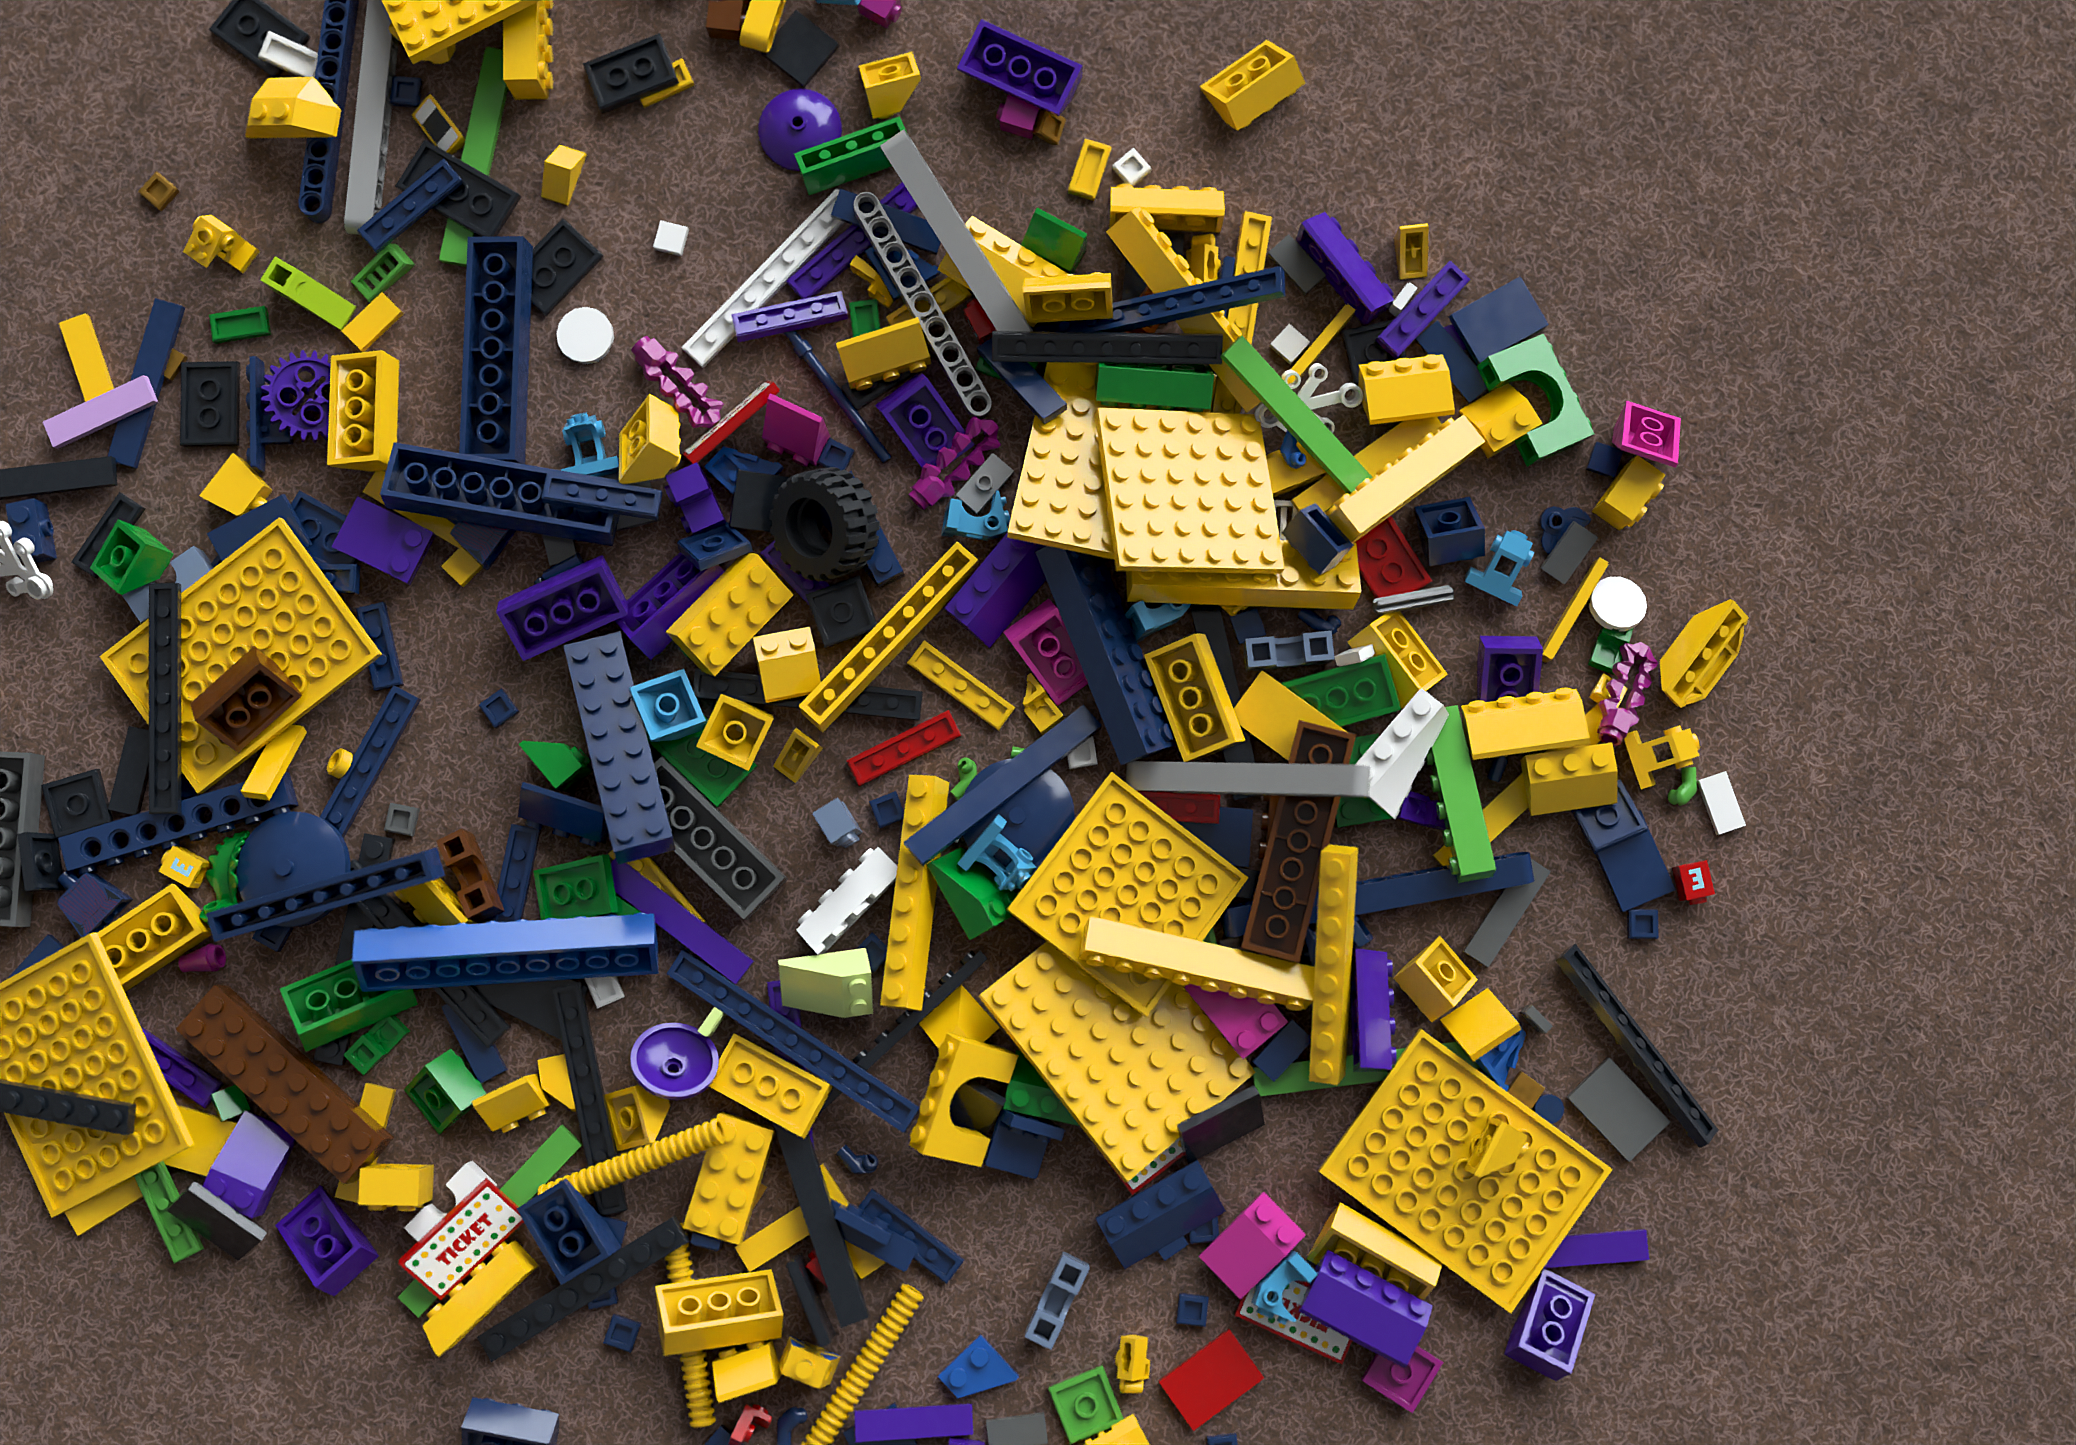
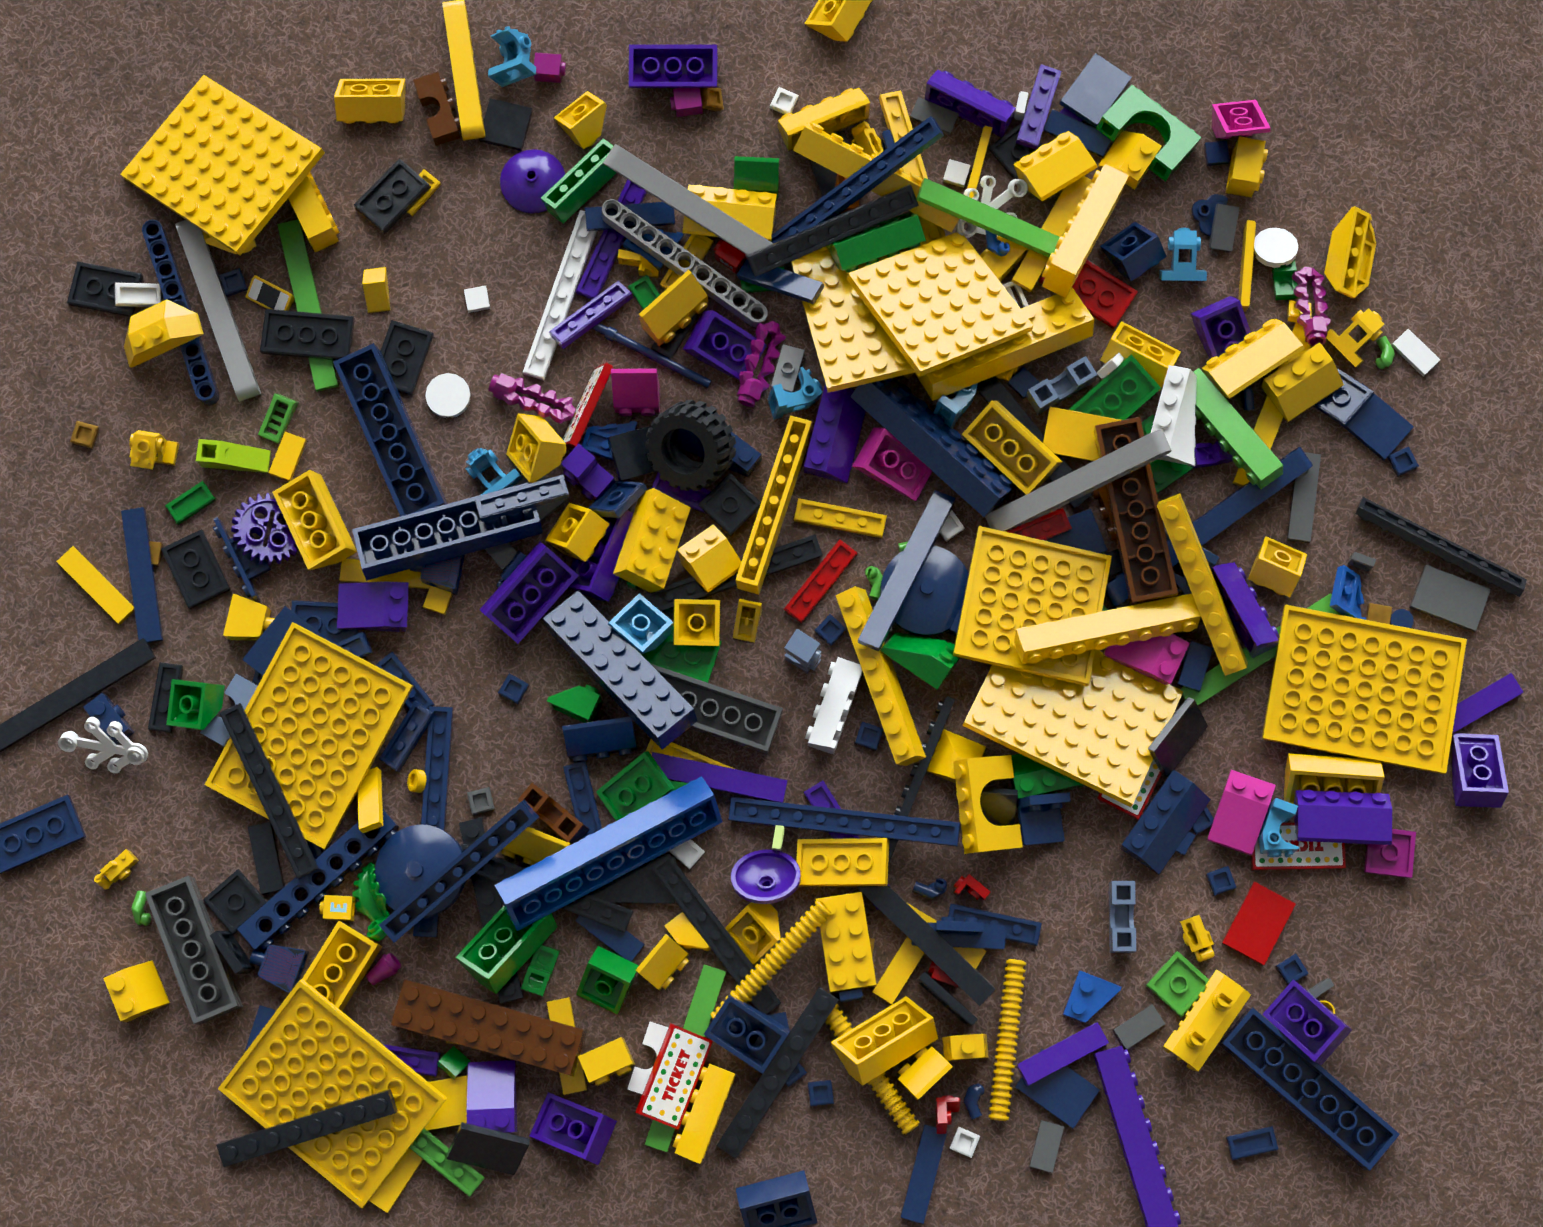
camera: 25 degrees left, 5 degrees down
lavender tile [43,375,158,449] -> none
reddish brown slope [190,646,302,753] -> none
dark blue tile [357,158,464,254] -> none
yellowish green slope [778,948,873,1018] -> none
dark blue tile [817,438,855,470] -> none
dark azure tile [957,814,1036,891] -> none
yellow slope [1023,272,1113,323] -> none
yellow slope [1023,673,1065,736] -> none
yellow tile [1068,139,1111,201] -> none
dark blue brick [1281,503,1354,575] -> none
dark blue arm [1298,608,1341,635] -> none
axle [1372,585,1454,615] -> none
yellow slope [1394,223,1429,279] -> none
yellow tile [1440,988,1521,1062] -> none
yellow slope [1464,1117,1528,1177] -> none
red brick [1672,860,1715,905] -> none
none -> dark blue tile [379,701,435,772]
none -> yellow brick [545,503,609,562]
none -> red bracket [954,874,990,900]

